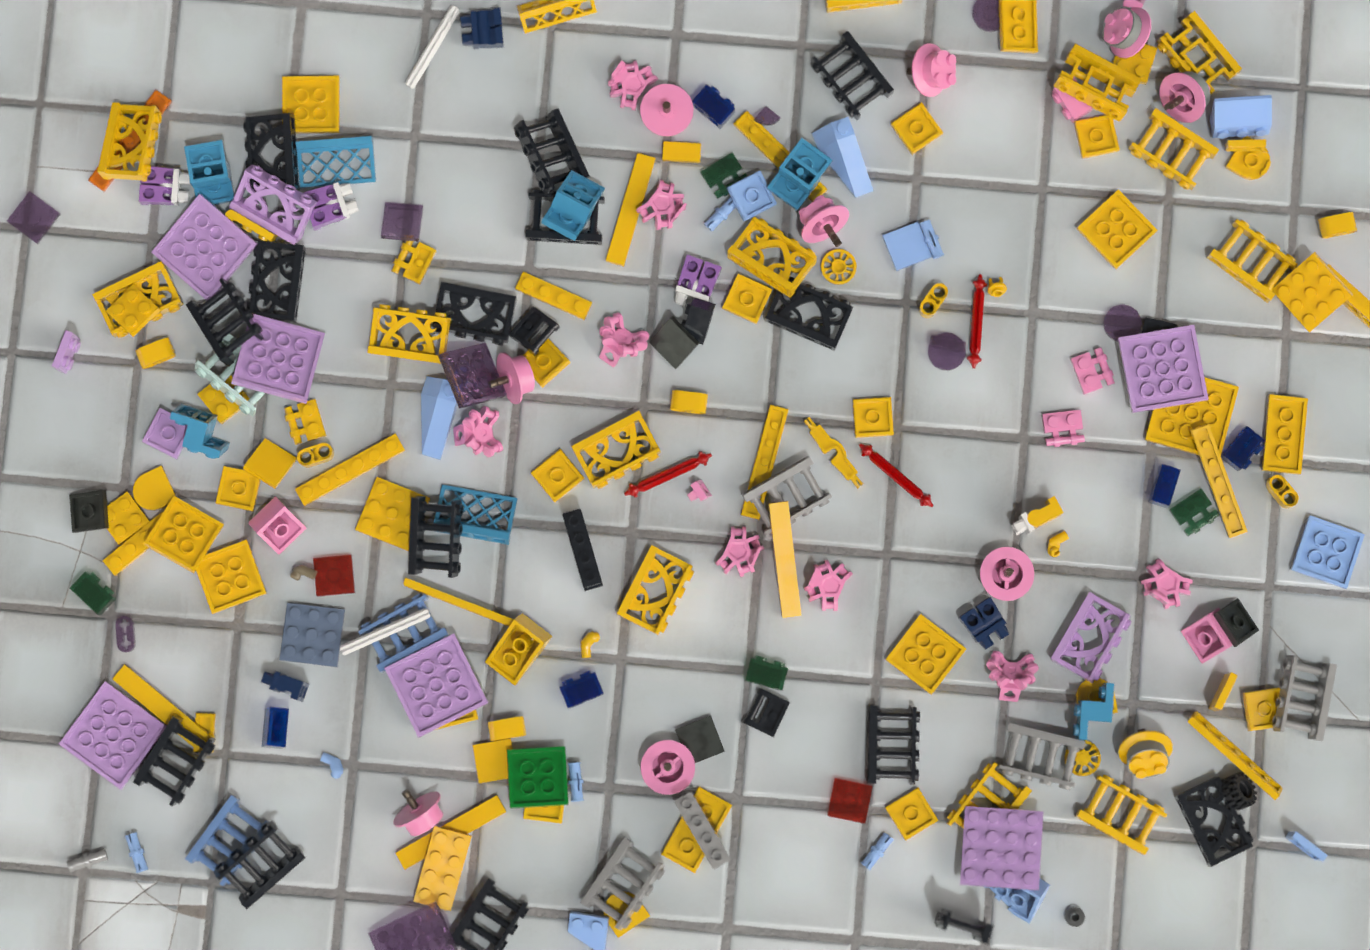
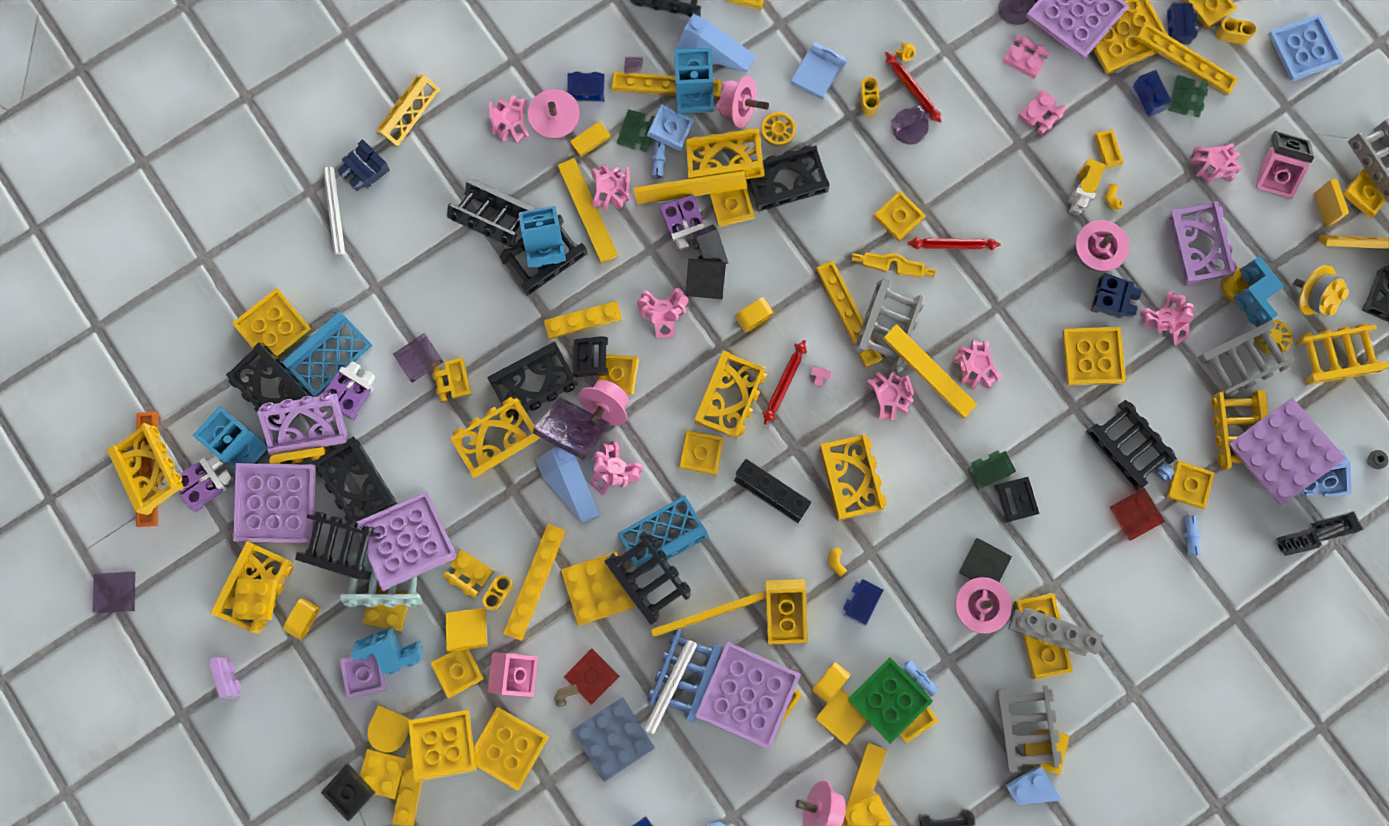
camera: 40 degrees left, 5 degrees down
dark blue hips [261,671,309,702] -> none
none -> yellow tile [634,171,747,205]
none -> yellow tile [1094,129,1124,169]
none -> light blue plate [1156,463,1174,481]

